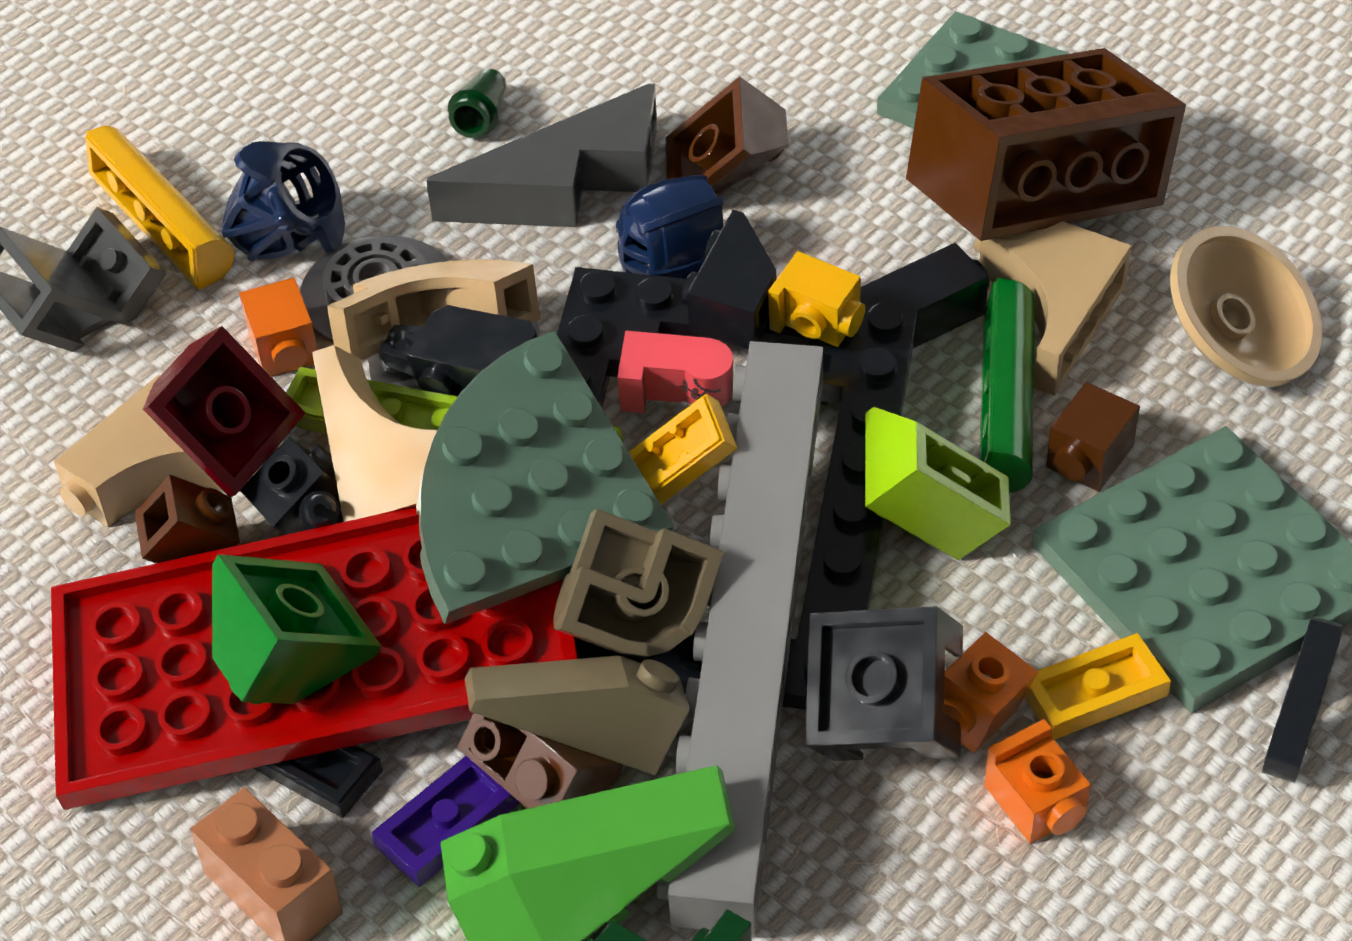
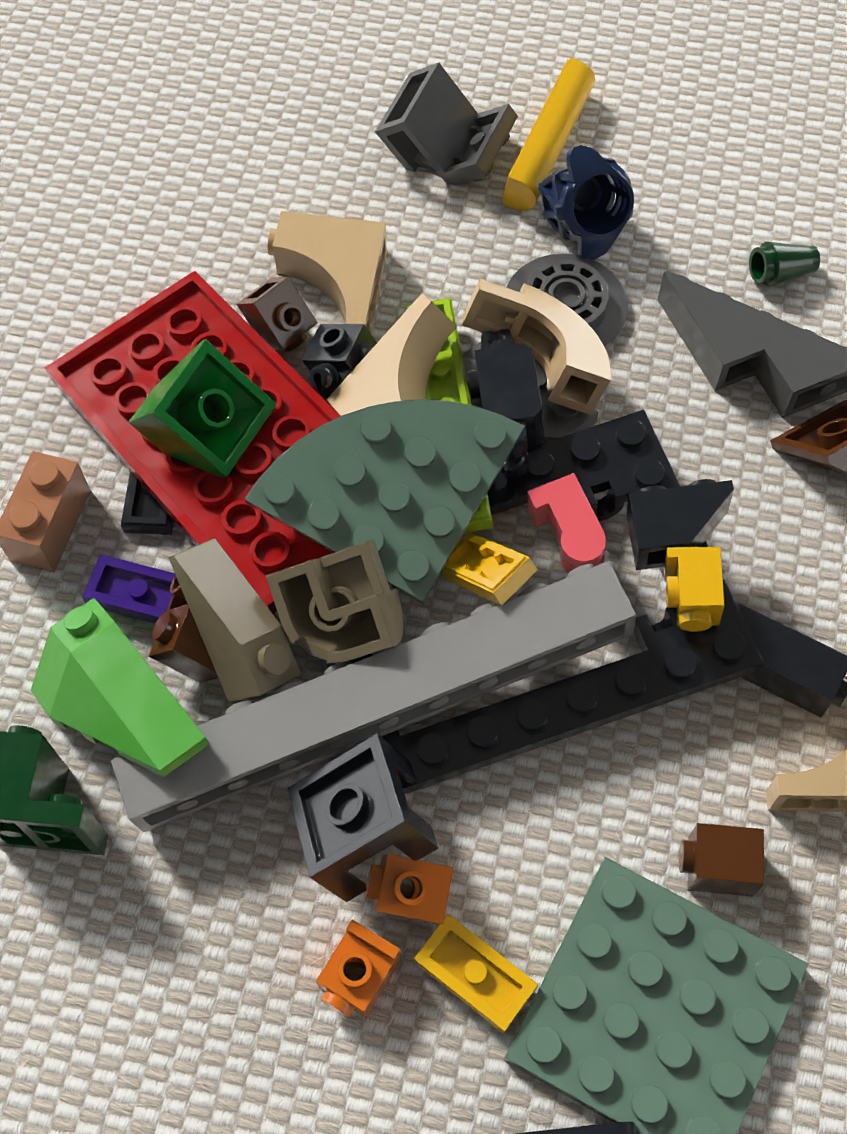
camera: 60 degrees right, 15 degrees up
dark red slope [143,326,306,498] -> none
orange brick [239,277,317,377] -> none
dark blue piece [616,175,724,279] -> none
lime slope [865,407,1011,560] -> none
green brick [979,278,1035,493] -> none

